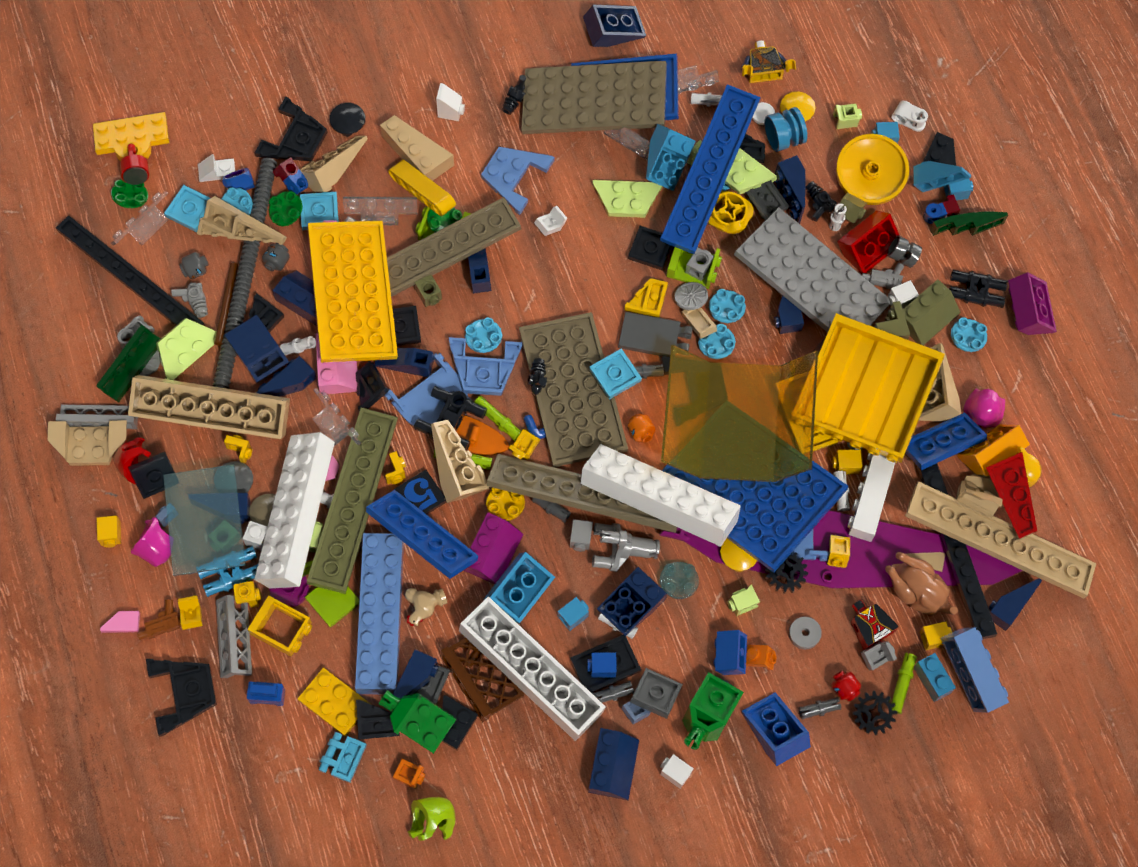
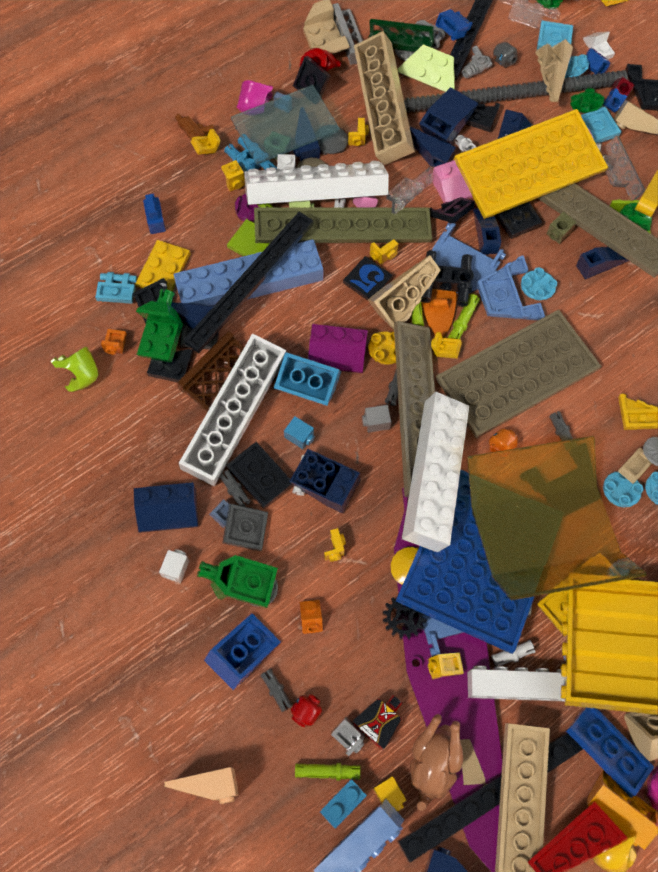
camera: 75 degrees right, 0 degrees up
yellow brick [97,516,121,548] -> none
bright pink tile [100,611,140,633] -> none
black wing [146,659,217,737] -> none
reddish brown piece [214,262,238,346] -> none
light grey fence [216,595,252,678] -> none
yellow window [247,595,312,657] -> none
dark grey head [262,243,290,272] -> none
blue plate [366,490,478,579] -> none
tan animal [405,588,447,626] -> none
blue arm [523,415,546,439] -> none
black piece [527,358,547,395] -> none
blue brick [587,653,617,677] -> none
medium azure plate [589,348,642,400] -> none
light grey wheel [592,522,660,572] -> none
dark grey tile [618,312,693,358] -> none
clear light blue dish [660,562,699,599] -> none
blue brick [714,630,747,675] -> none
yellowish green window [727,584,760,616] -> none
light grey piece [789,617,822,650] -> none
yellow brick [832,449,862,474] -> none
black gear [853,691,898,736] -> none
tan piece [956,474,1003,518] -> none
none -> light nougat slope [164,767,239,804]
none -> black plate [184,211,314,353]
none -> yellow bracket [324,528,346,562]
none -> blue piece [435,9,473,41]

